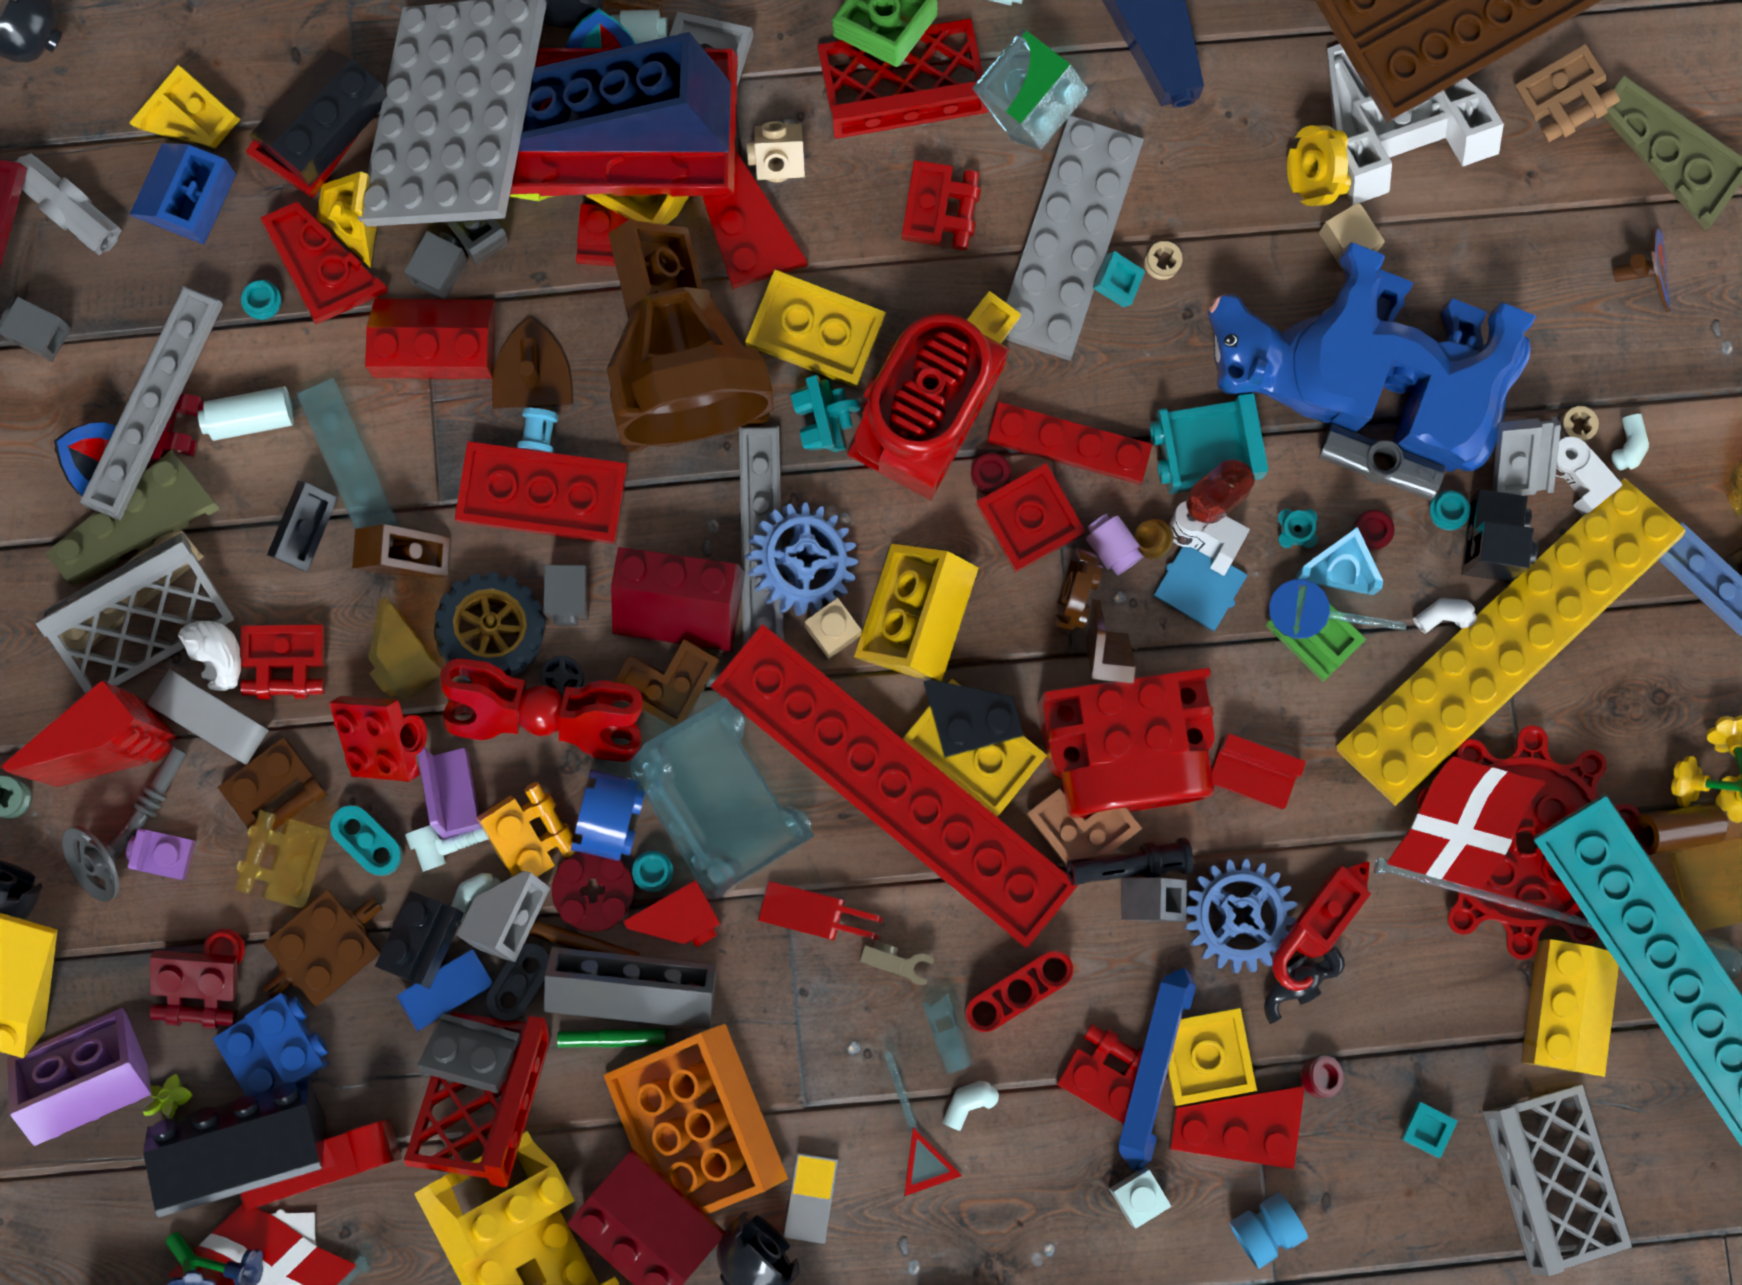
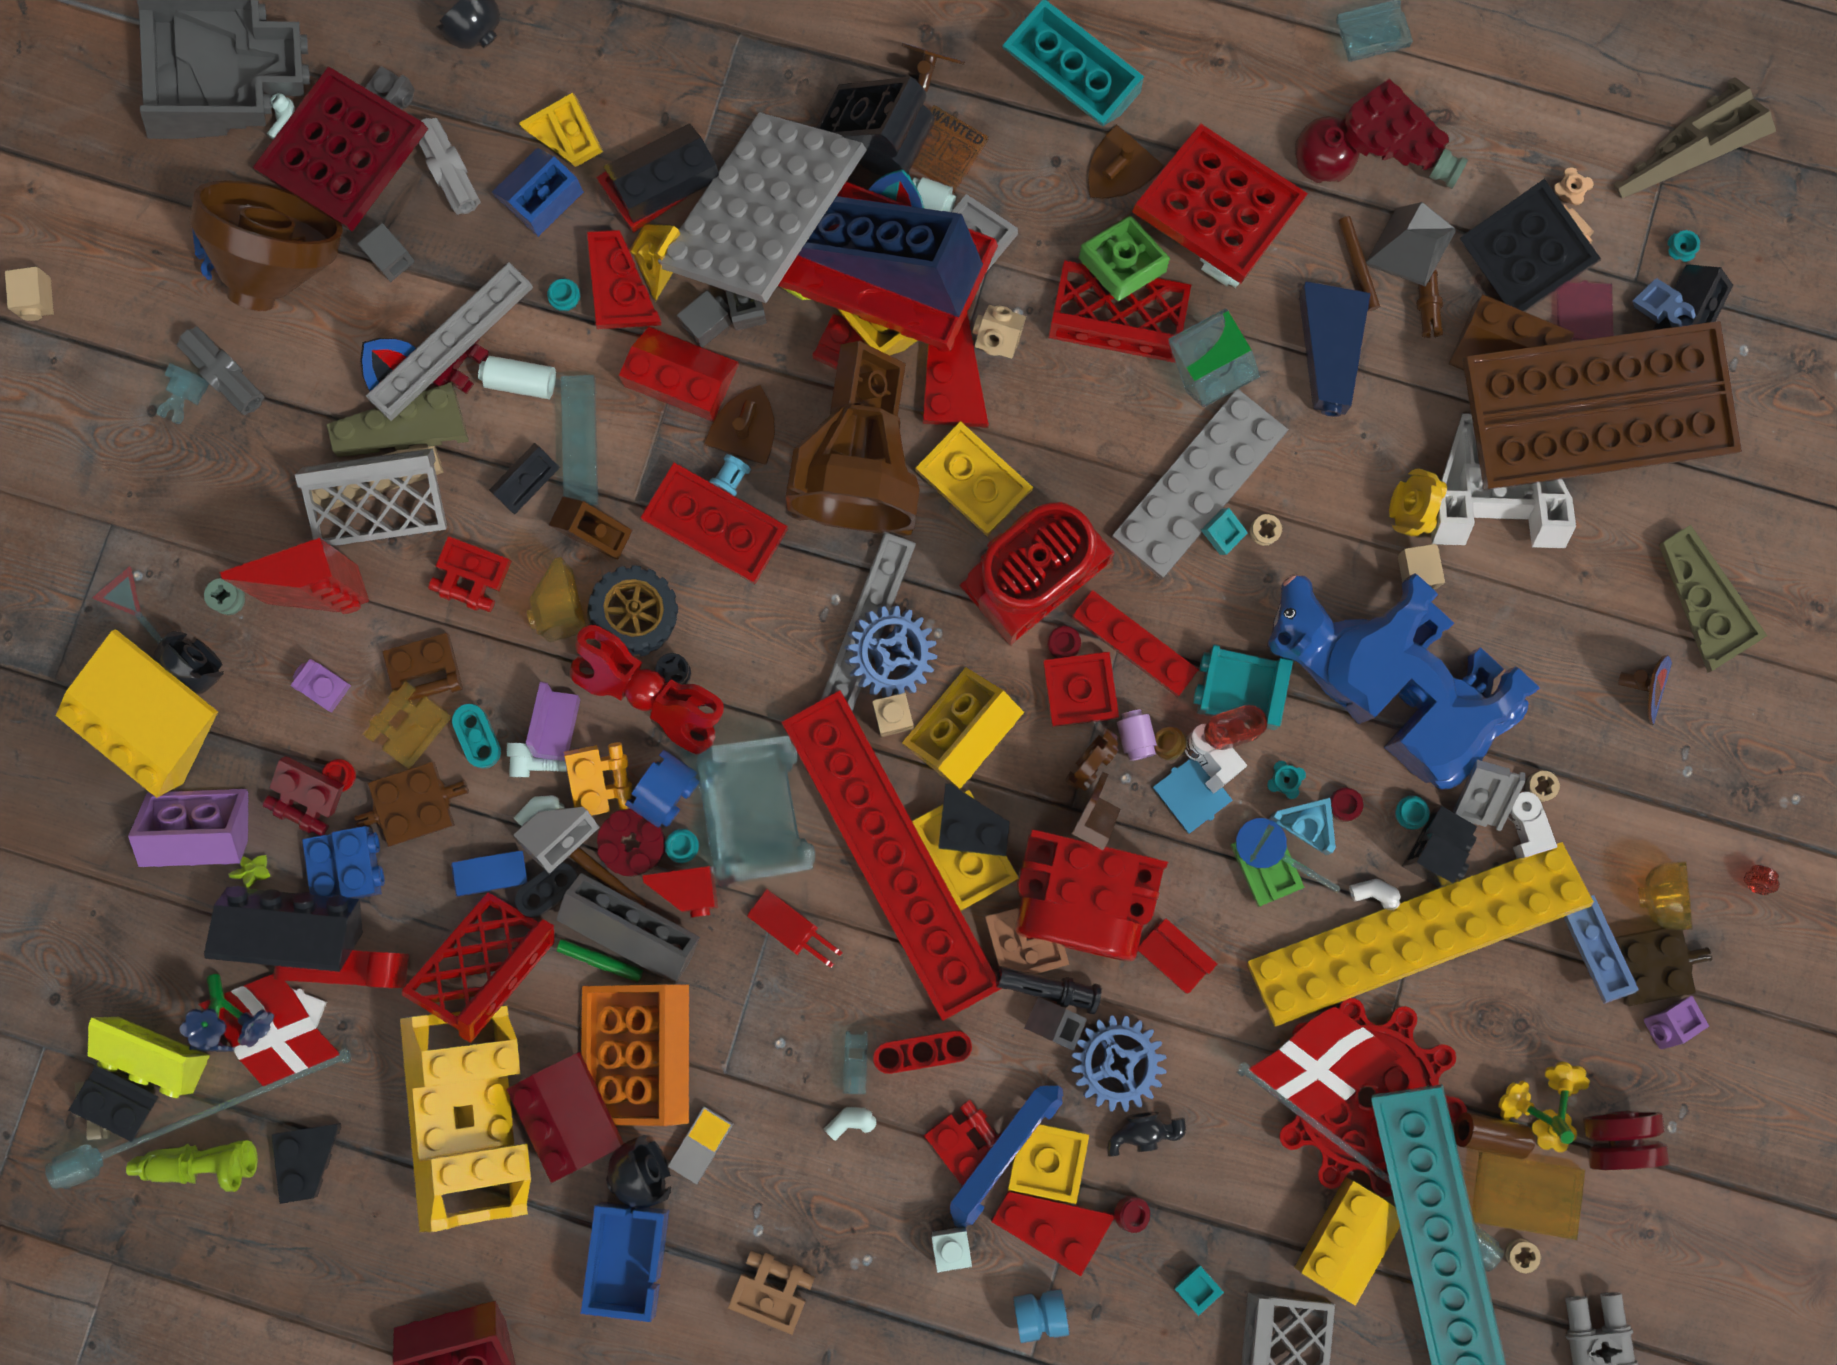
camera: 30 degrees right, 0 degrees up
dark grey dish [62,746,187,902] -> none
light grey beam [146,669,269,765] -> none
white hair [178,621,241,691] -> none
red plate [329,696,427,782] -> none
black plate [375,891,465,989] -> none
dark grey plate [418,1013,521,1093] -> none
dark grey brick [543,565,589,626] -> none
dark red slope [611,547,745,652] -> none
reddish brown plate [614,639,721,730] -> none
teal hips [790,375,861,453] -> none
dark tan plate [860,941,934,985] -> none
piece [884,1051,962,1196] -> none
red plate [901,160,981,251] -> none
yellow panel [967,291,1022,344] -> none
red plate [1272,861,1371,991] -> none
dark grey piece [1318,424,1445,500] -> none
medium nougat plate [1515,44,1620,143] -> none
light aqua arm [1611,414,1649,471] -> none

